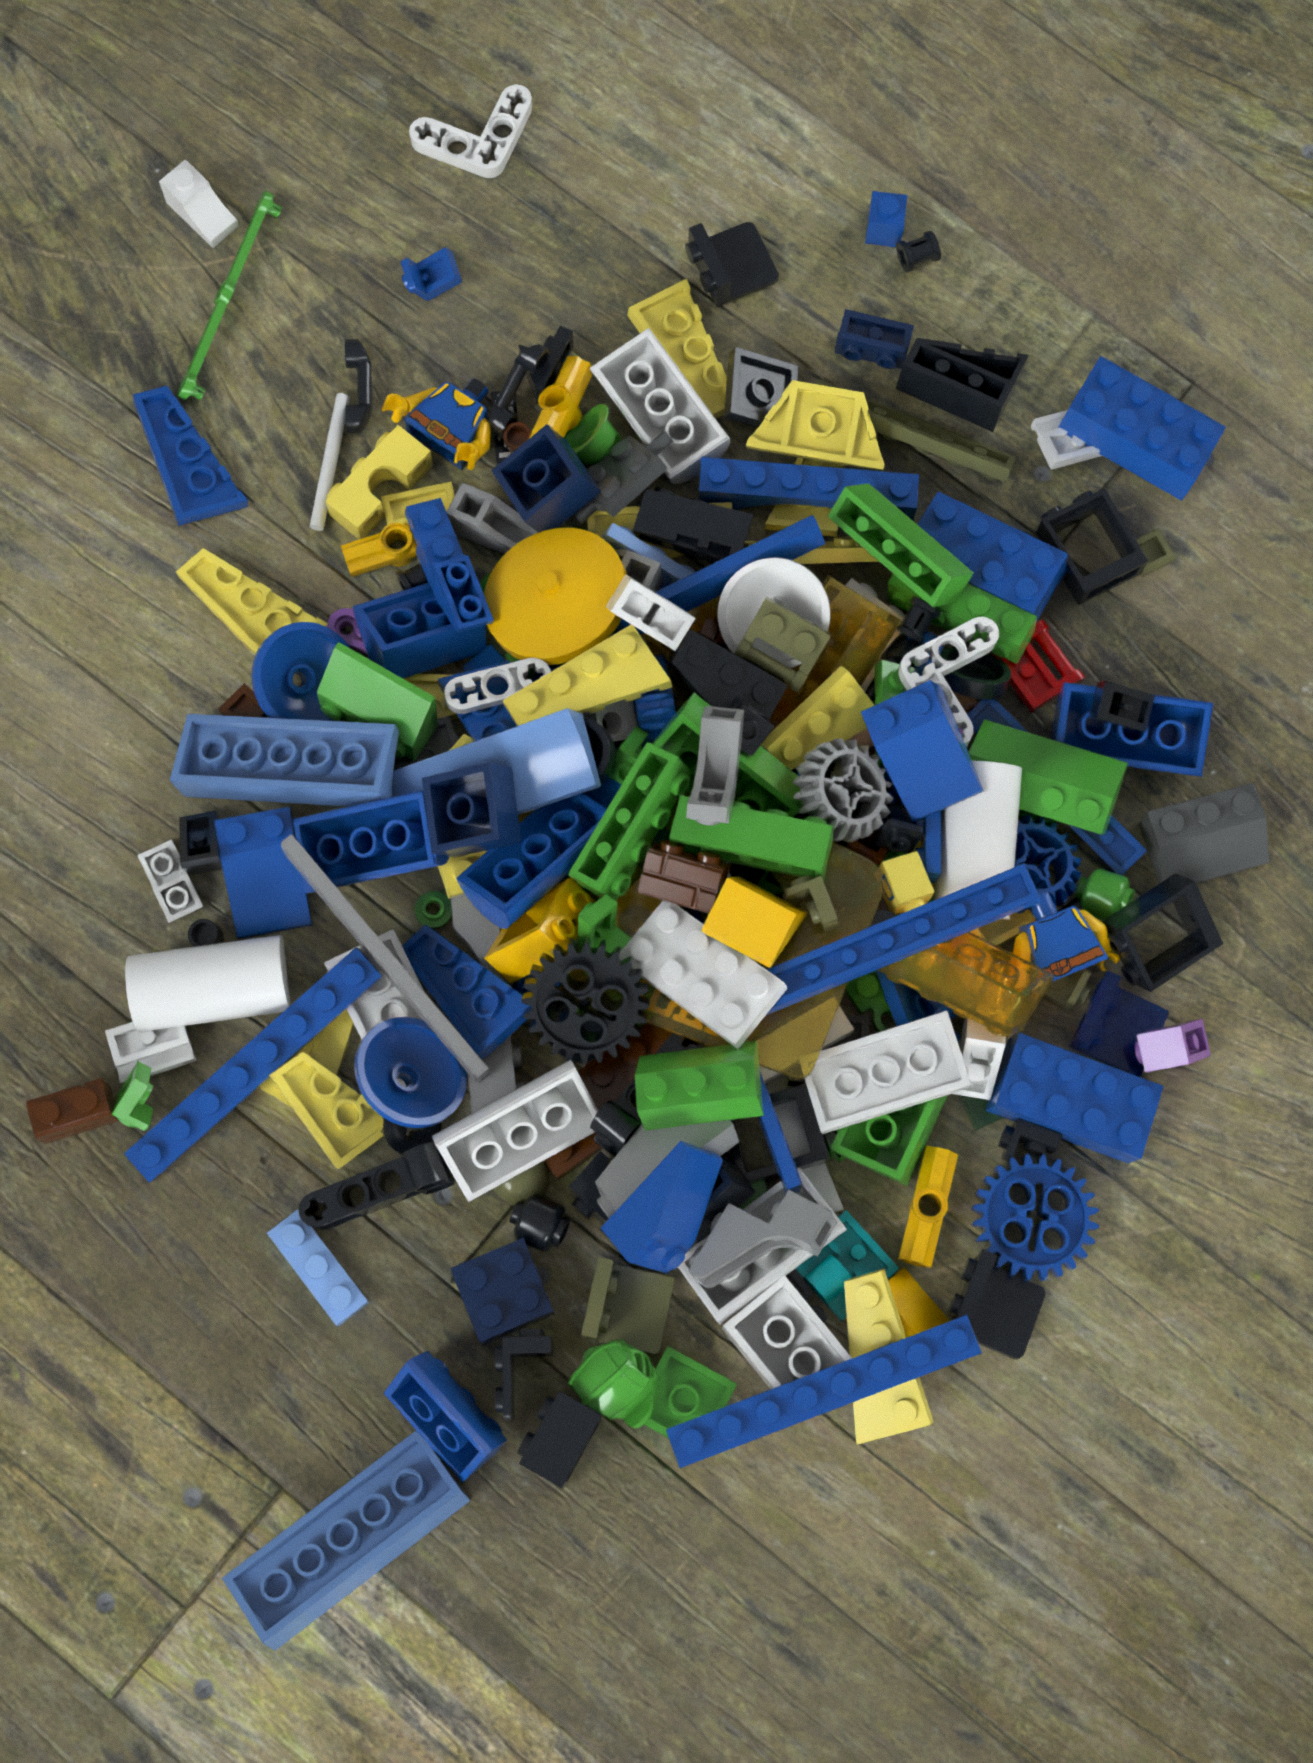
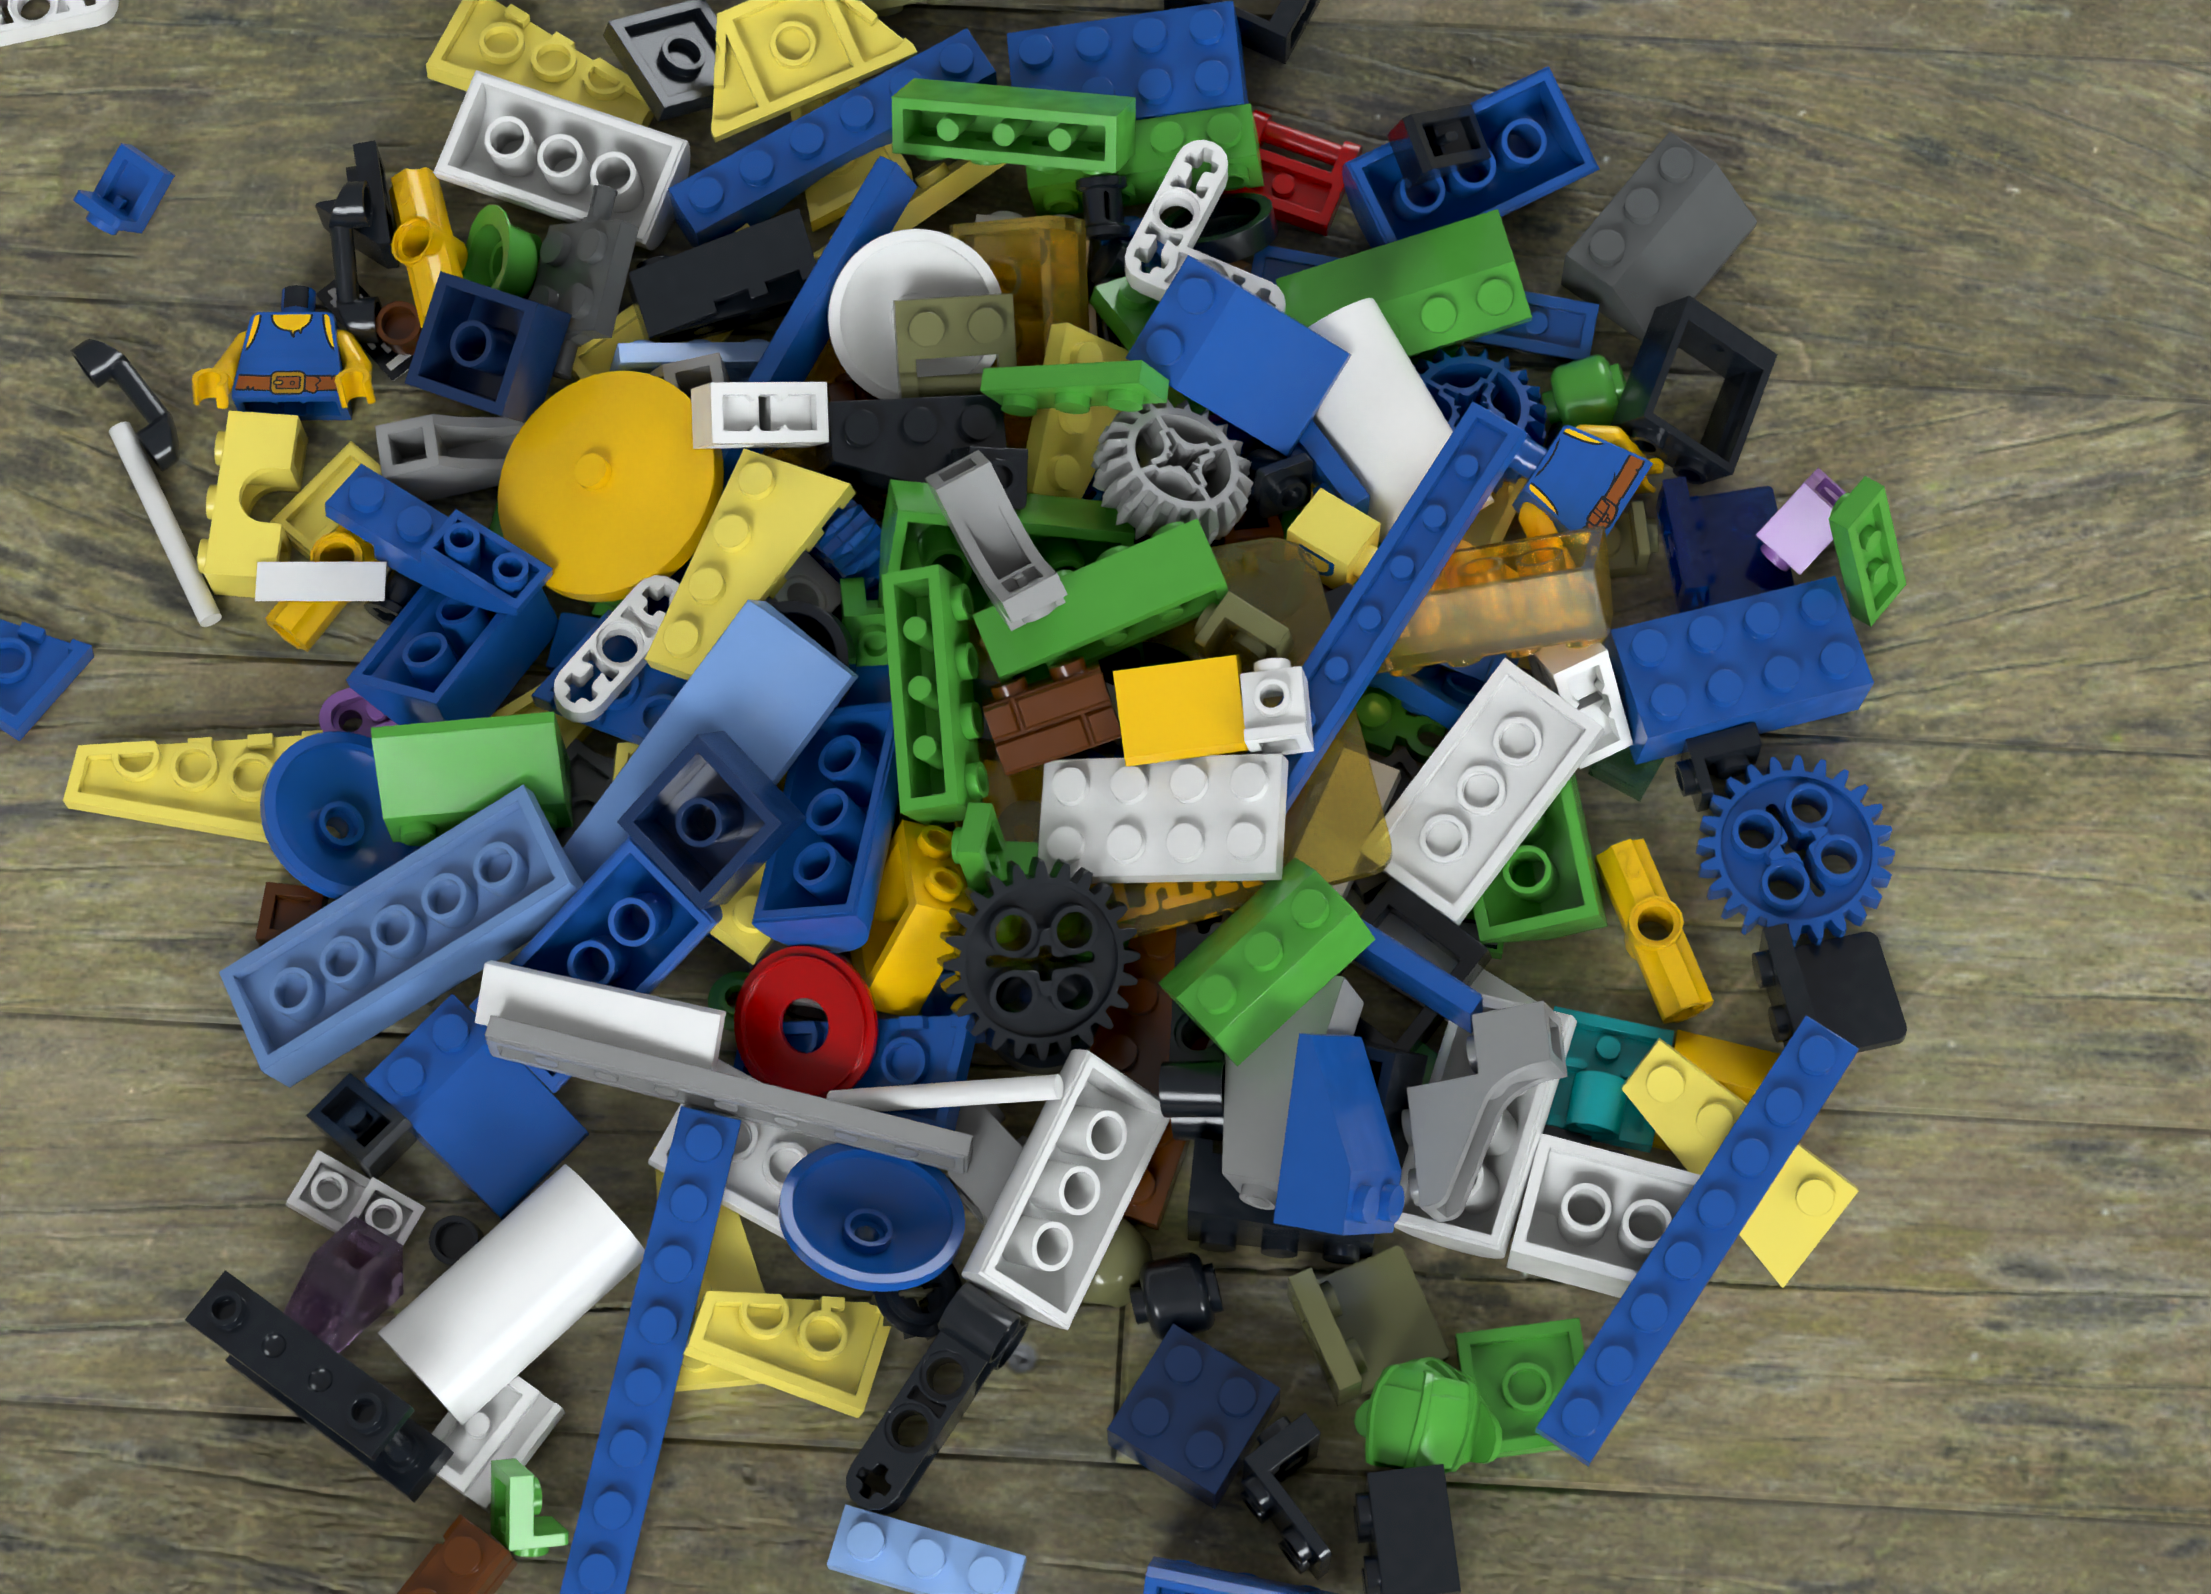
camera: 30 degrees left, 5 degrees down
none -> black fence [185,1270,454,1503]
none -> white sticker [255,562,387,601]
none -> clear purple slope [283,1216,404,1353]
none -> white tile [475,960,726,1071]
none -> red piece [734,945,878,1099]
none -> white bar [826,1074,1064,1112]
none -> bright green plate [980,360,1169,417]
none -> white brick [1240,658,1314,755]
none -> bright green plate [1828,476,1907,627]

